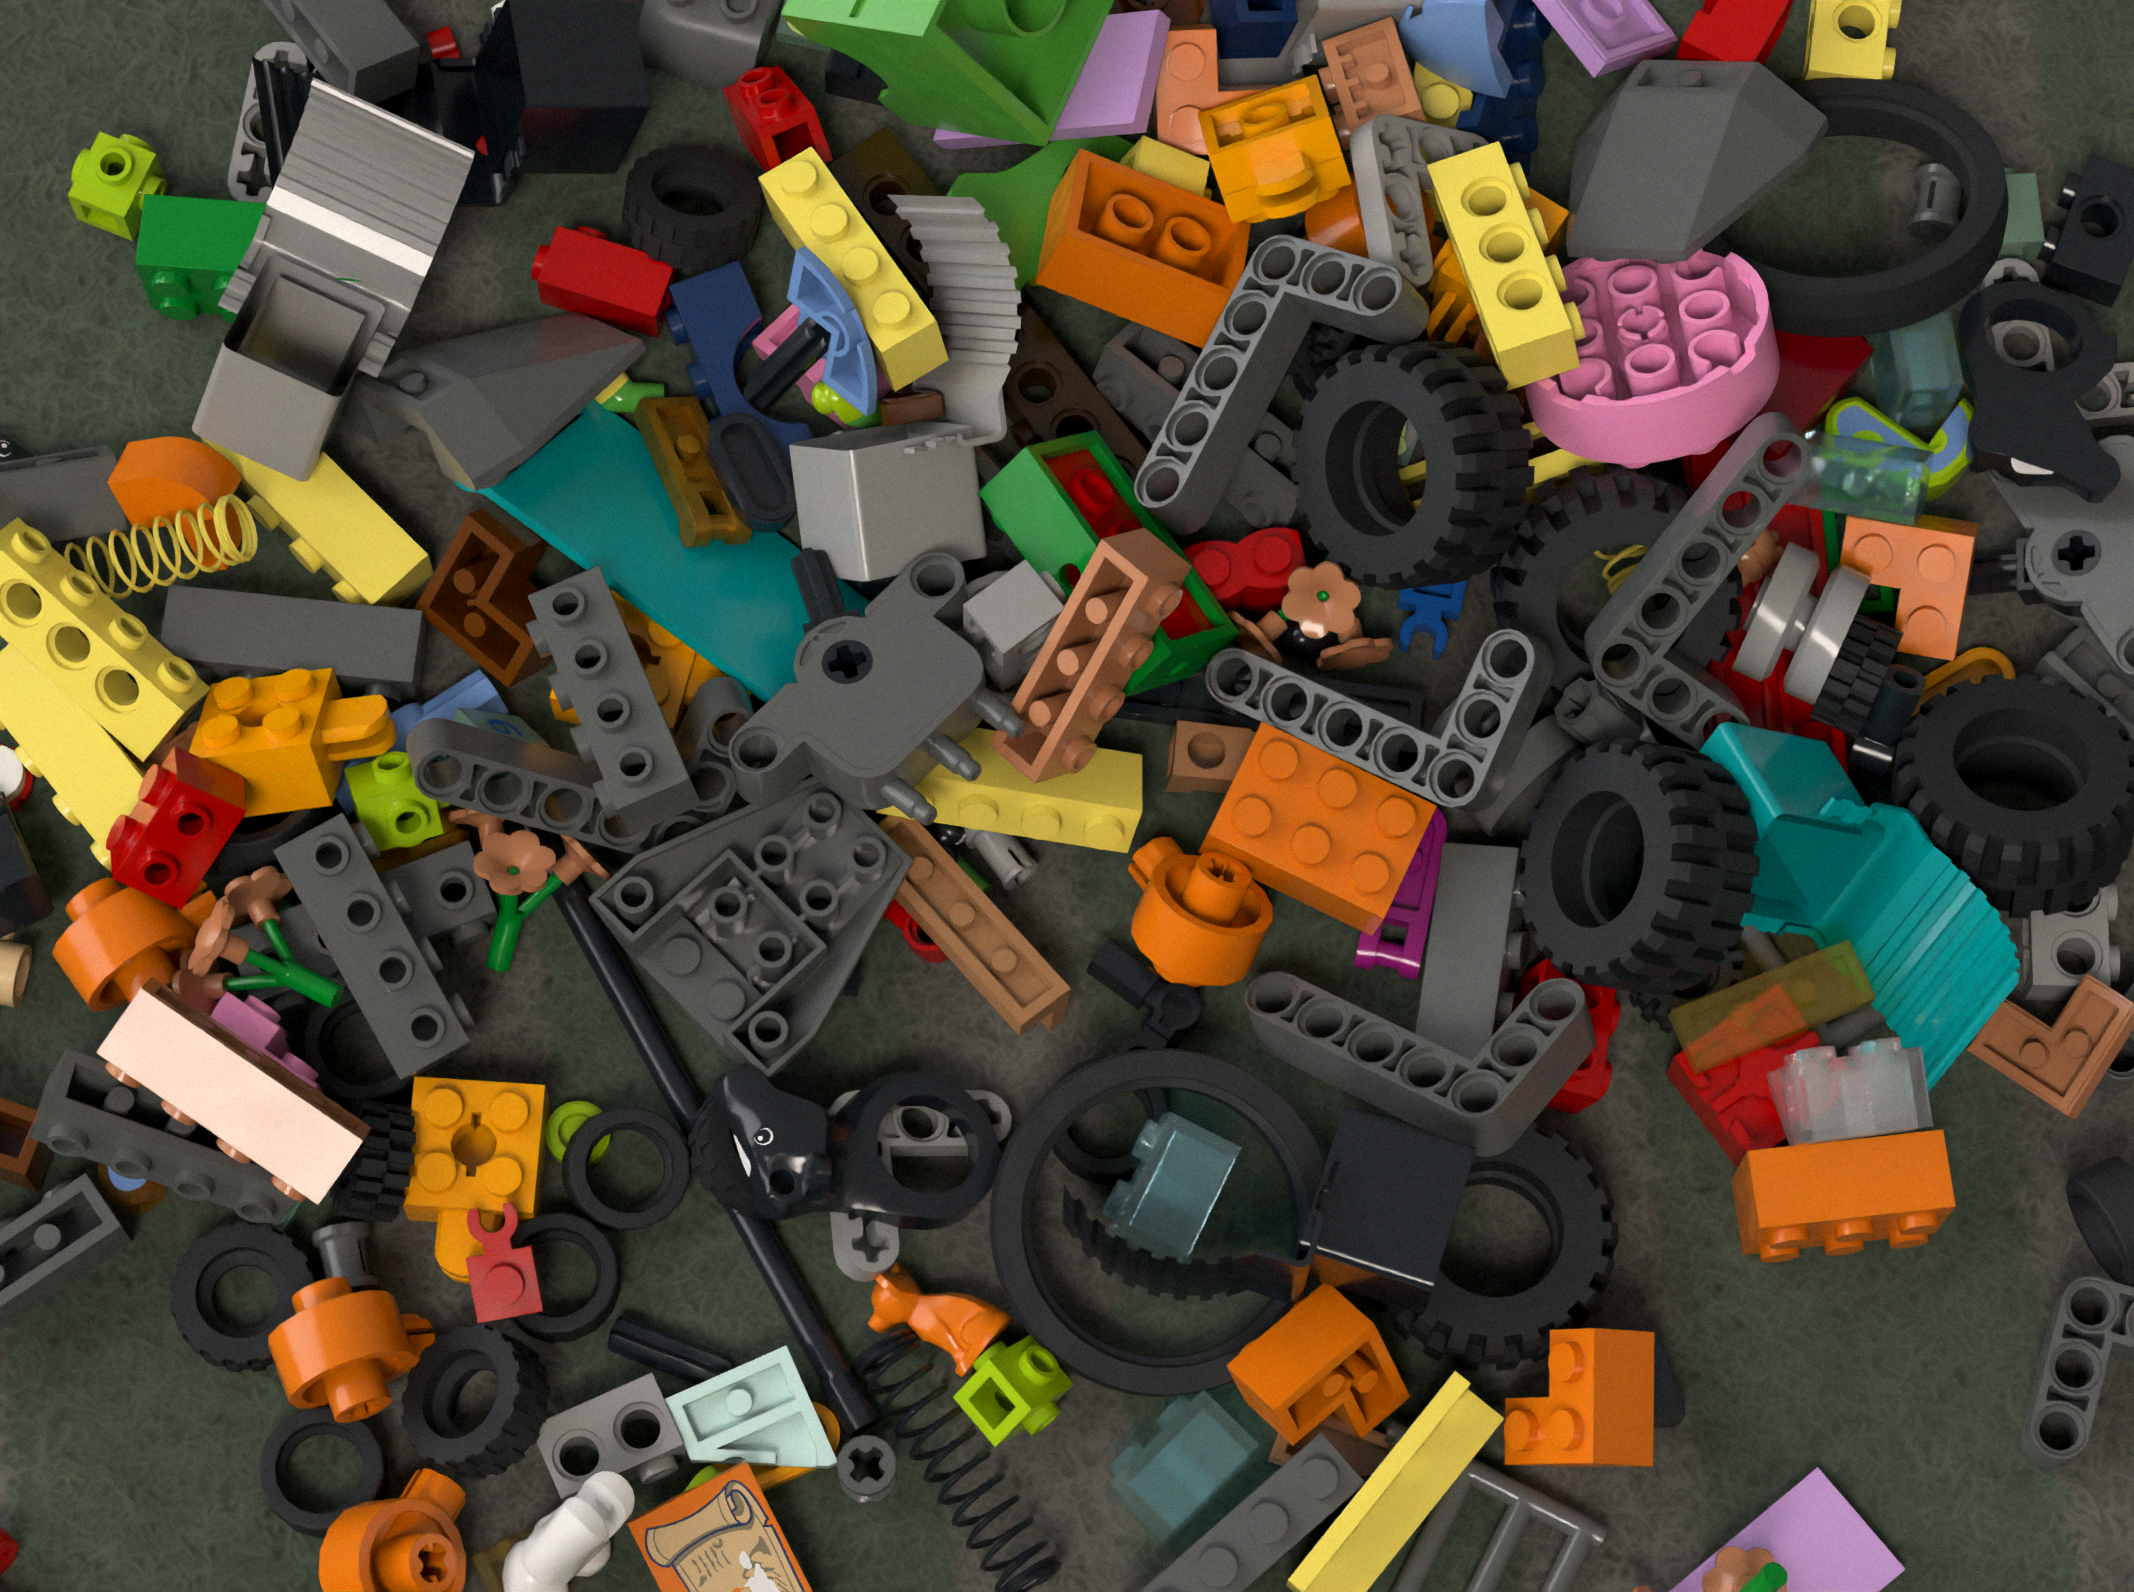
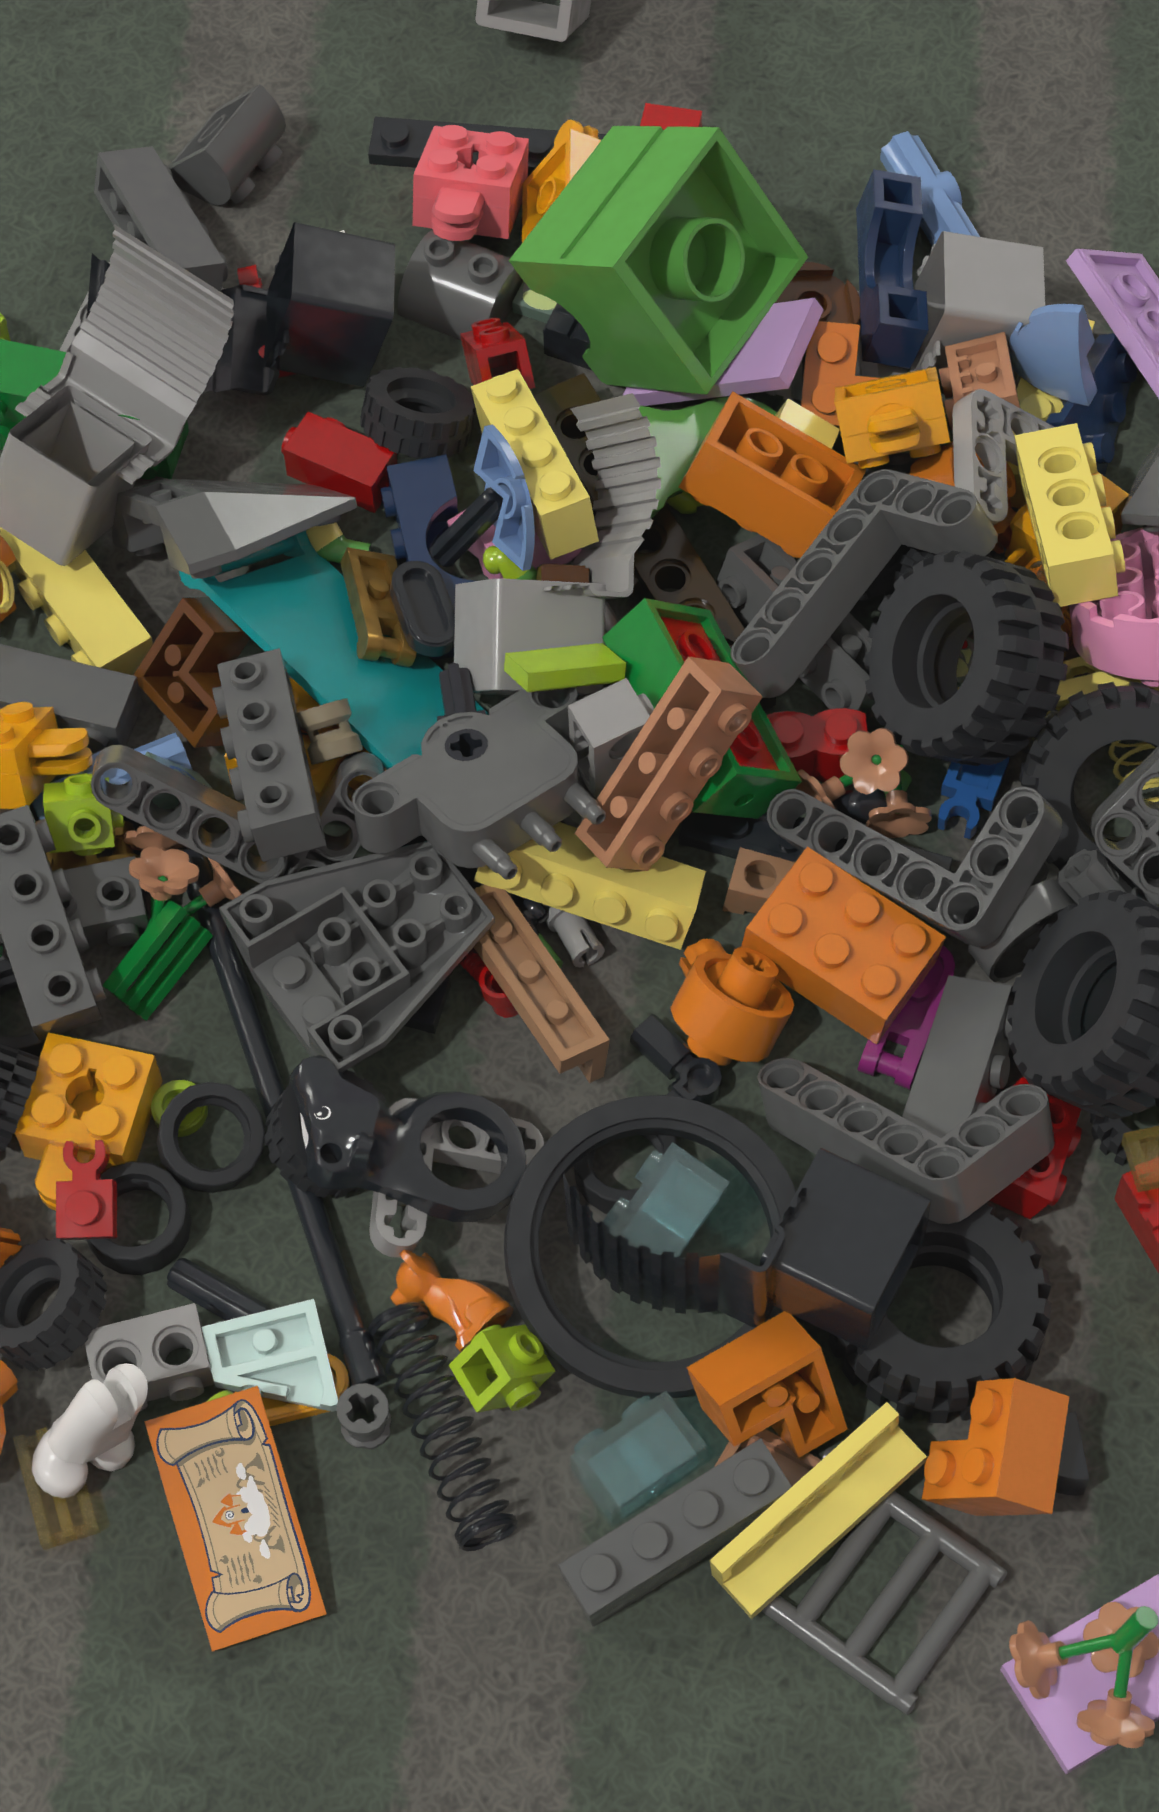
camera: 15 degrees right, 10 degrees down
none -> green tile [103,900,213,1021]
none -> dark tan wheel [296,698,363,765]
none -> lime tile [504,643,626,692]

